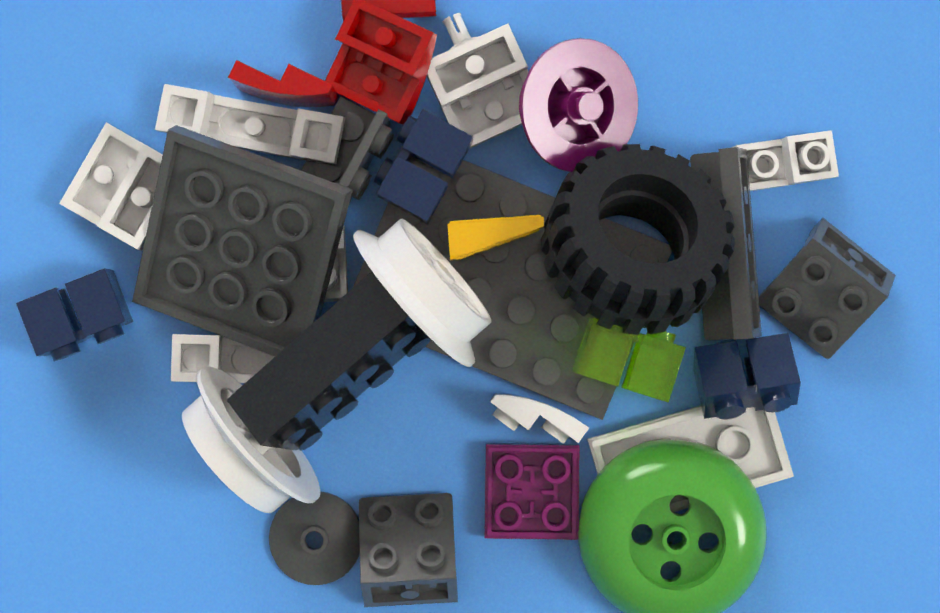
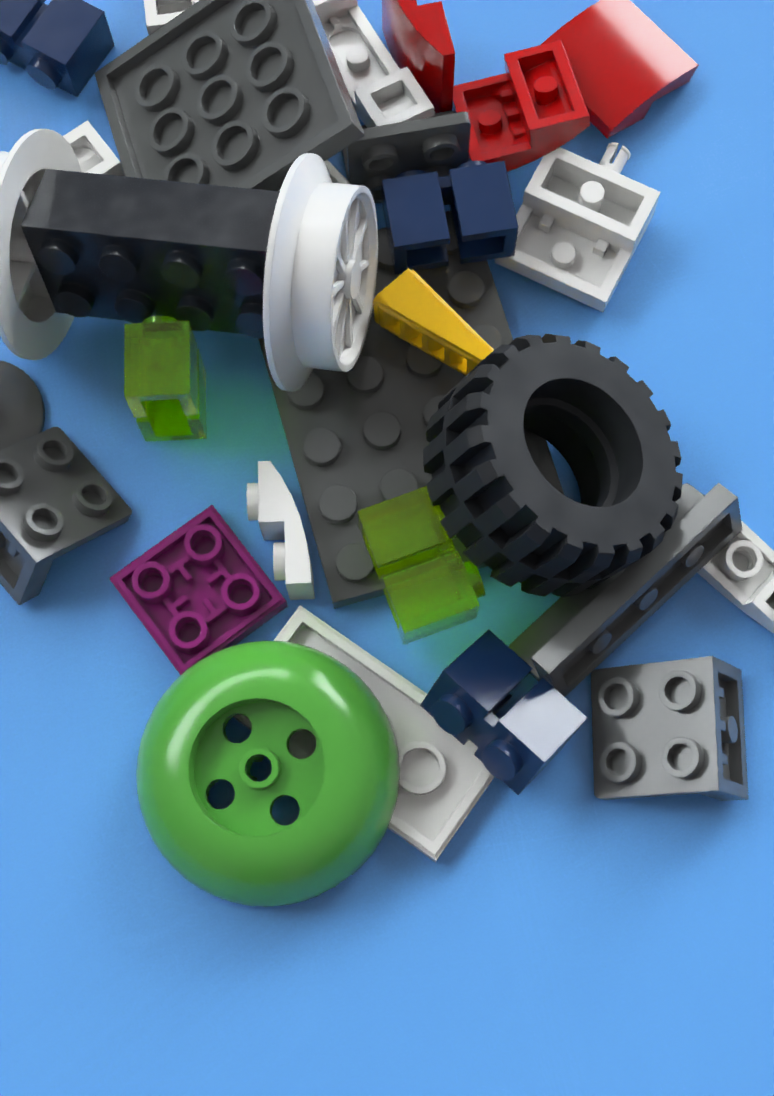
camera: 60 degrees right, 15 degrees down
wheel [519,38,638,172] -> none
none -> clear neon green piece [124,316,207,441]

